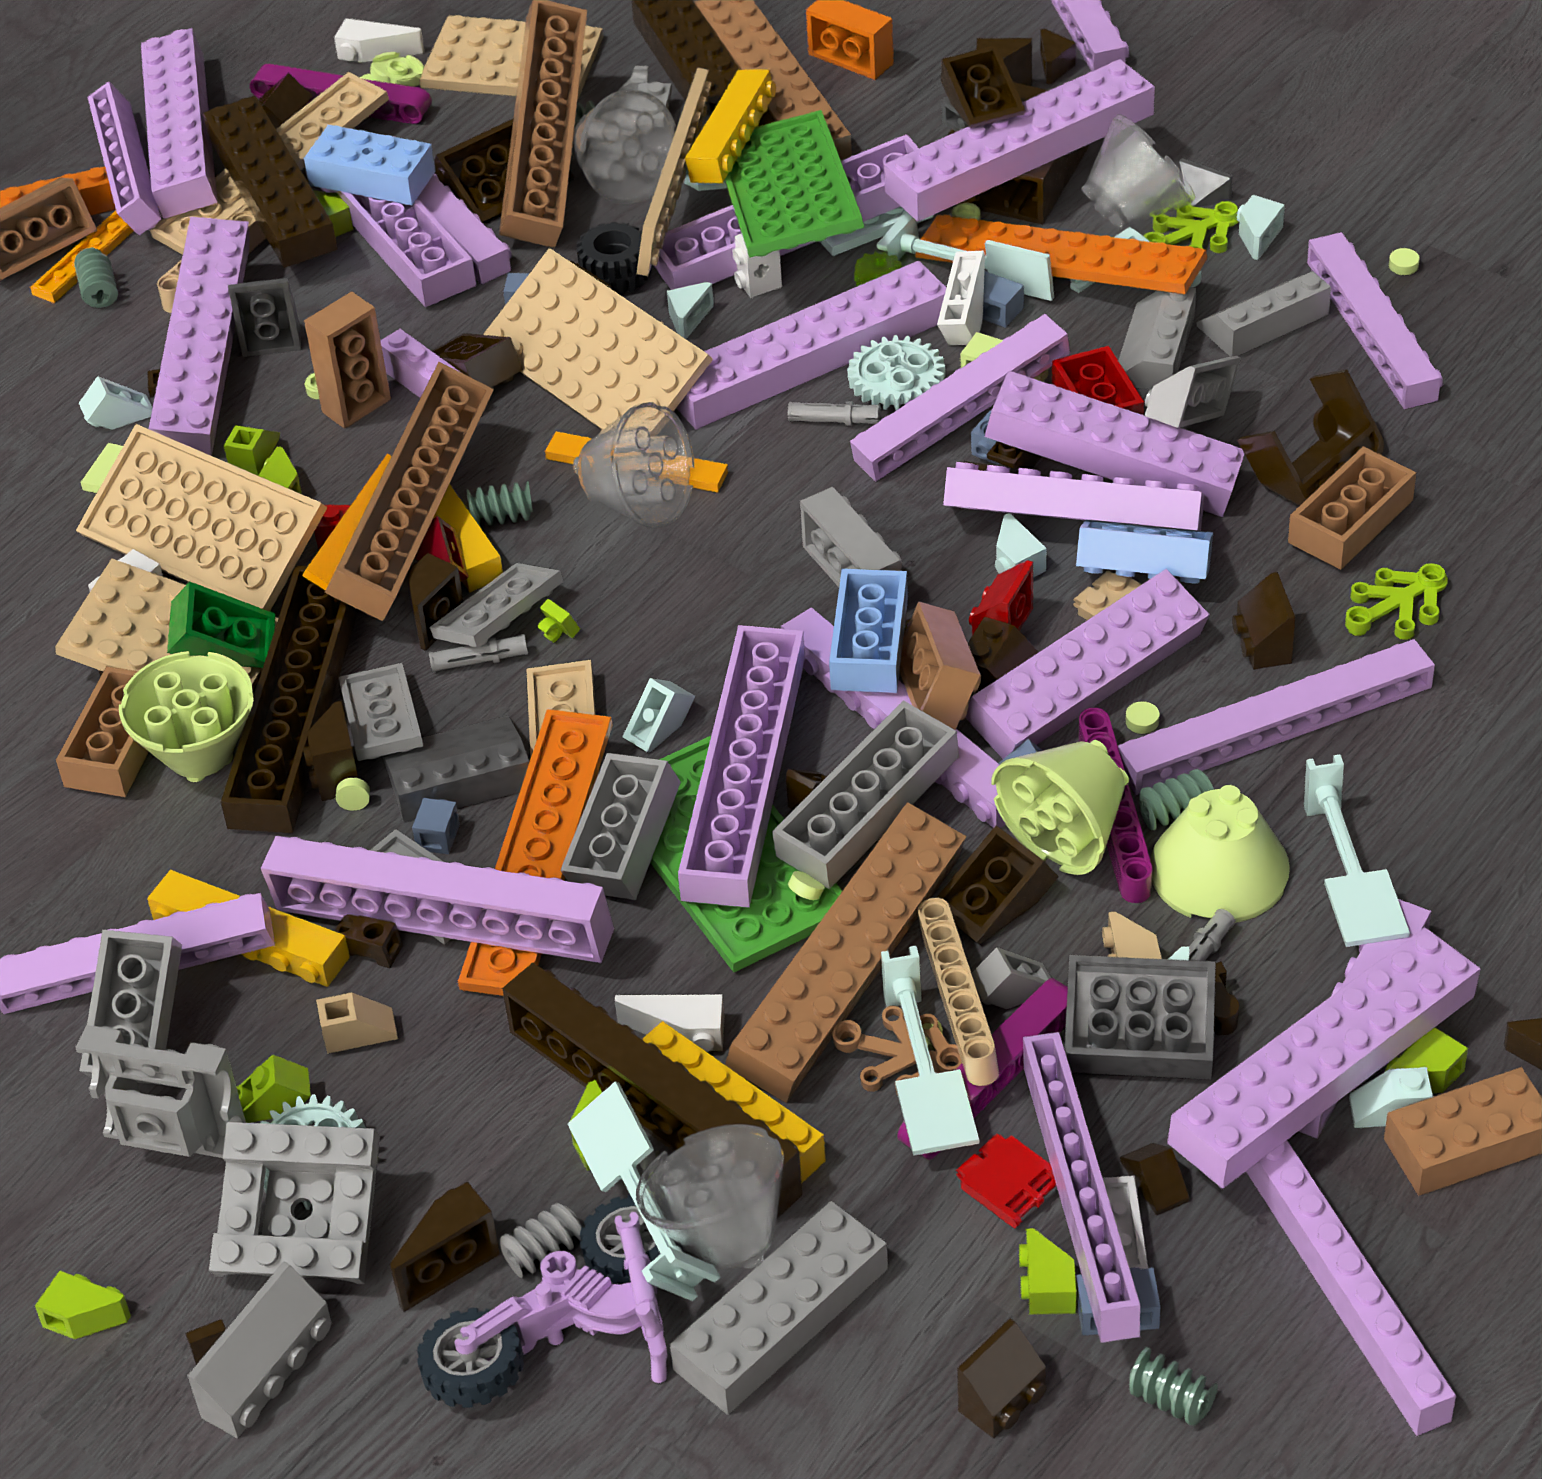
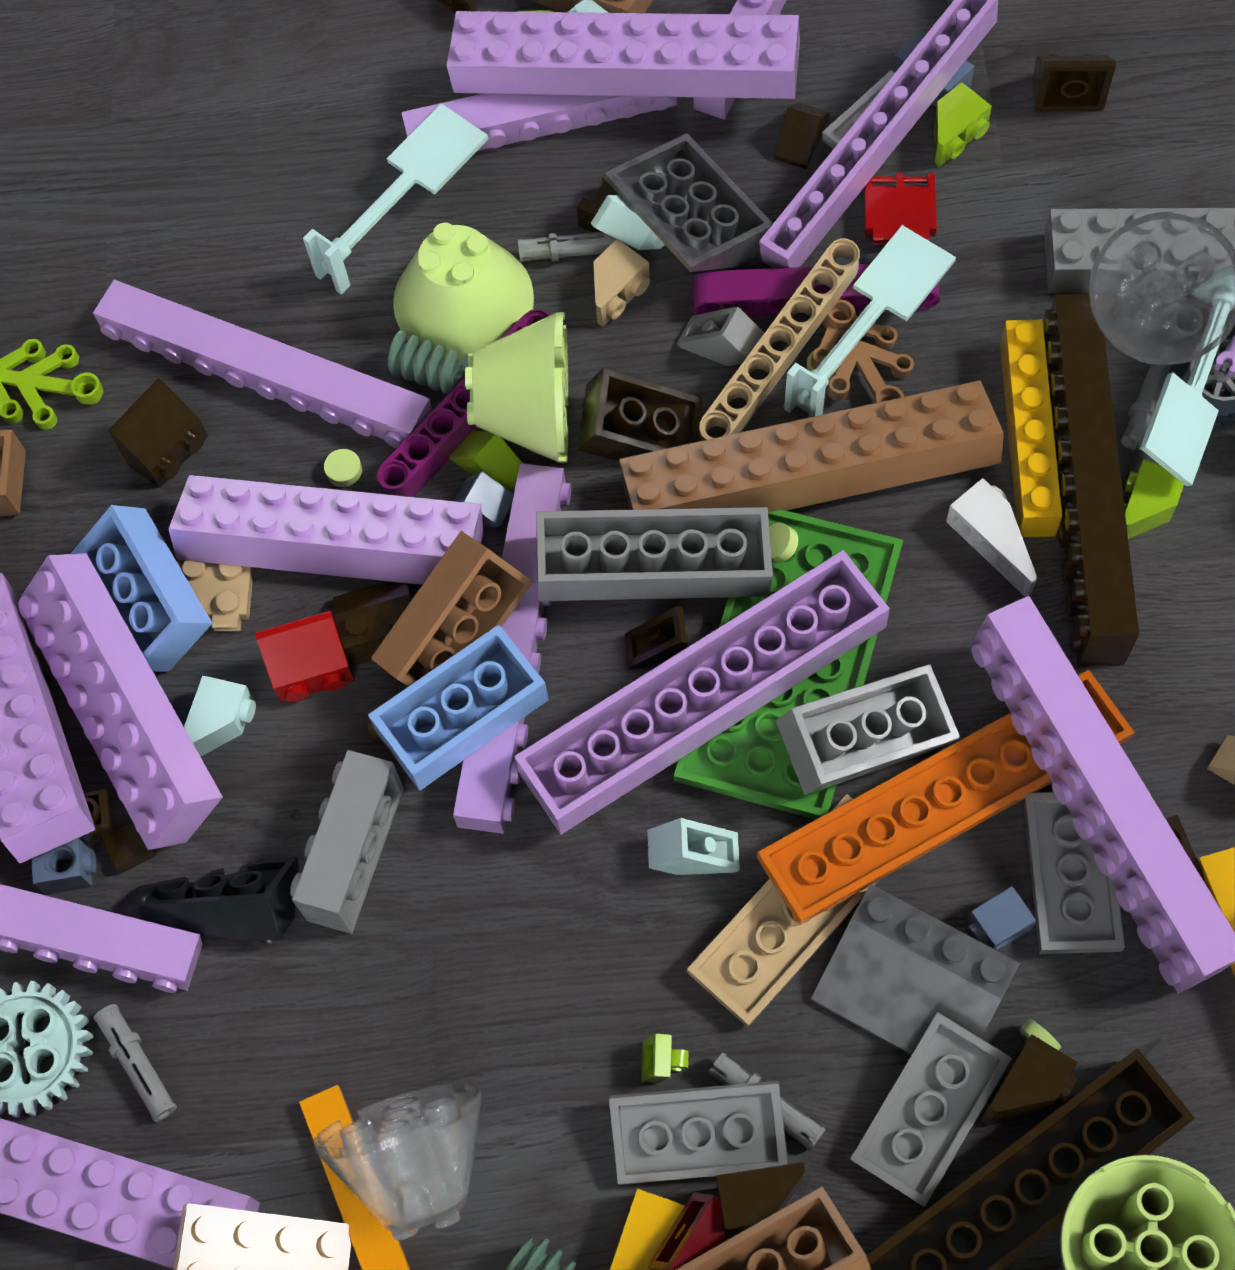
camera: 130 degrees left, 20 degrees up
none -> black wedge [121,857,299,944]

